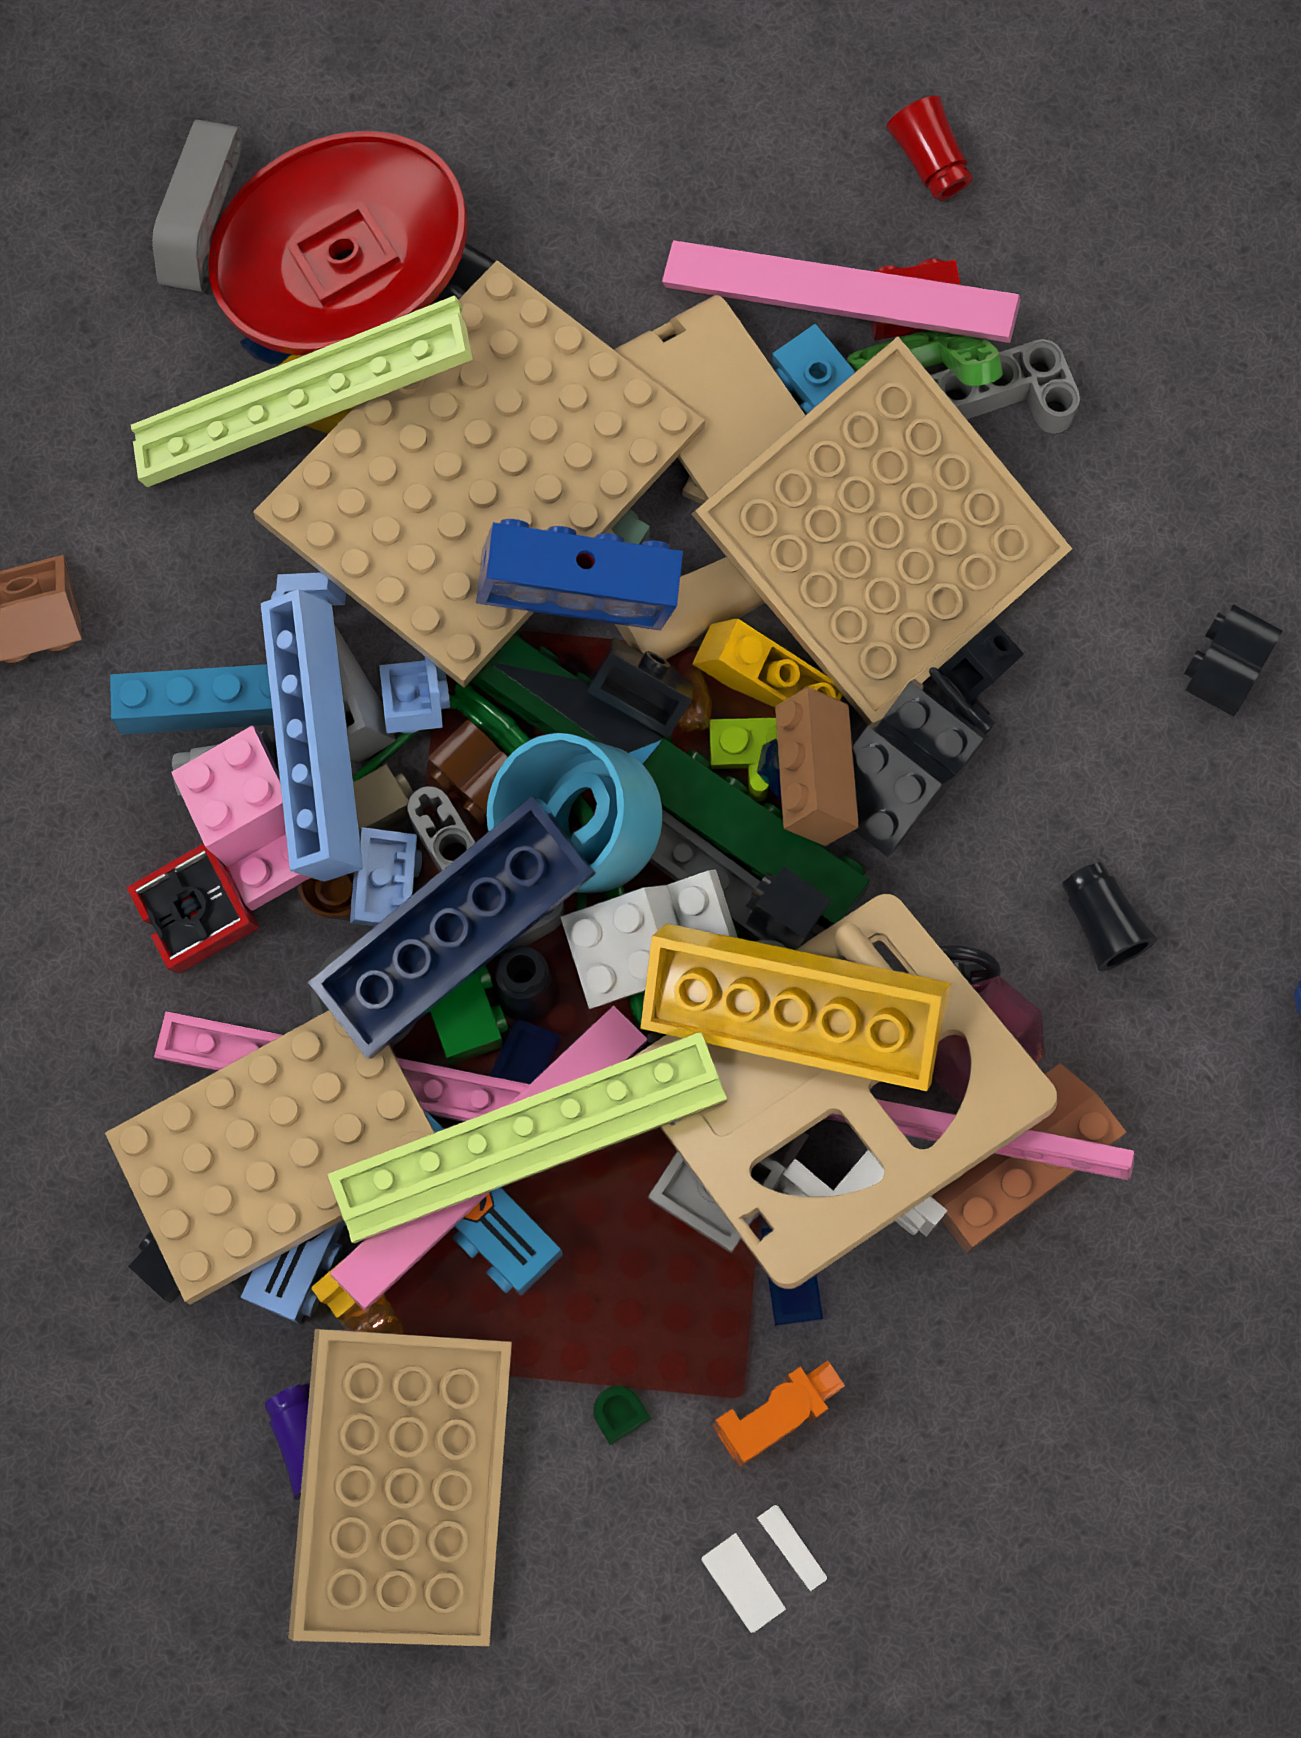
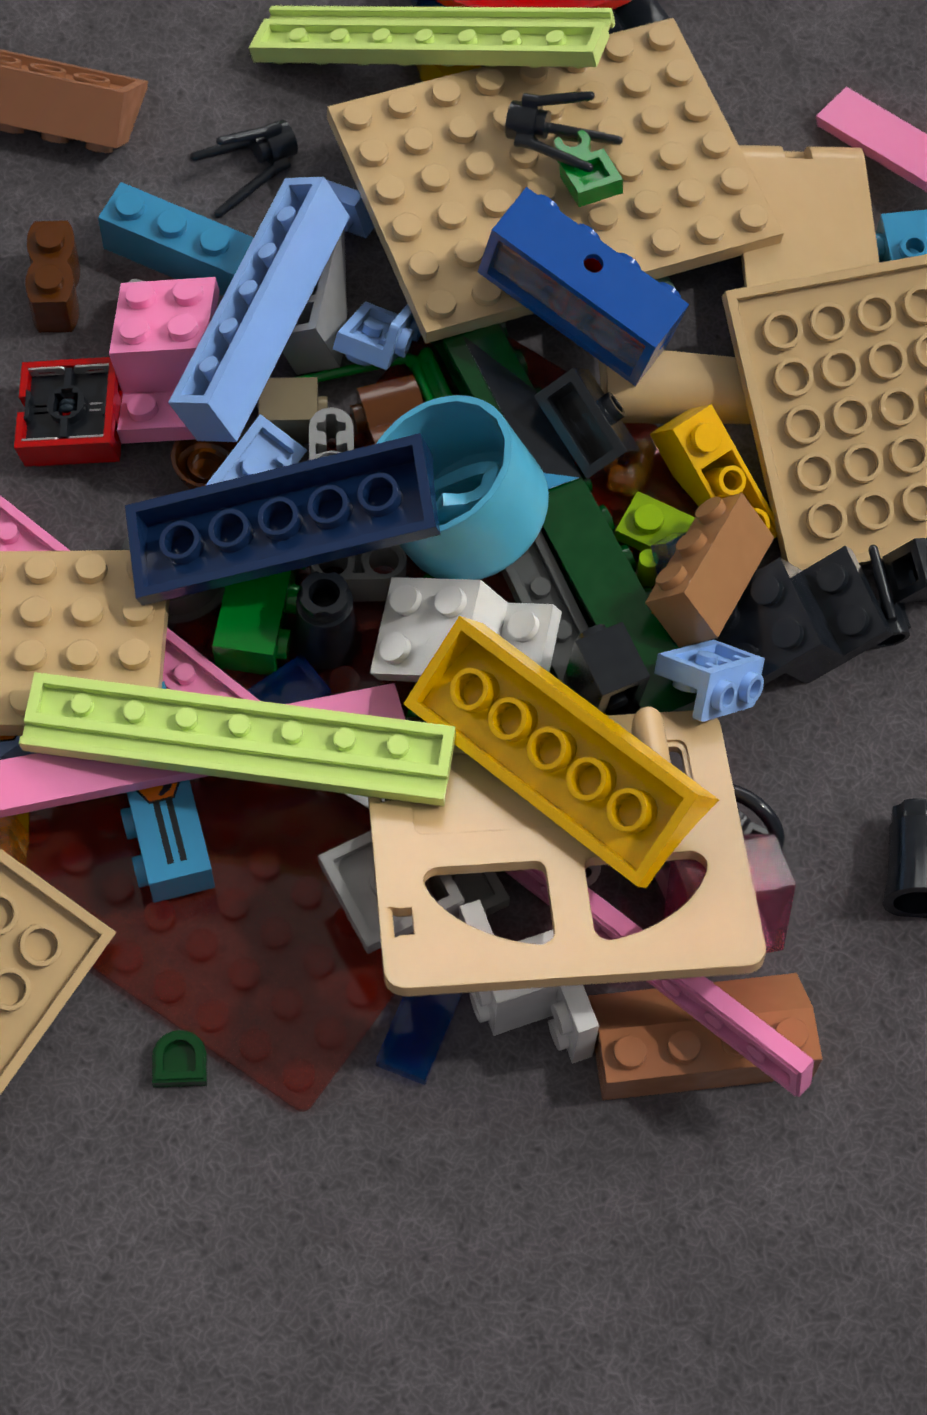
camera: 25 degrees right, 10 degrees down
white sticker [702,1505,827,1633] -> none
orange hips [712,1361,845,1467] -> none
none -> reddish brown brick [25,221,80,333]
none -> black plant [190,119,298,218]
none -> black plant [505,91,623,173]
none -> green plate [554,130,623,207]
none -> light blue bracket [654,639,765,722]

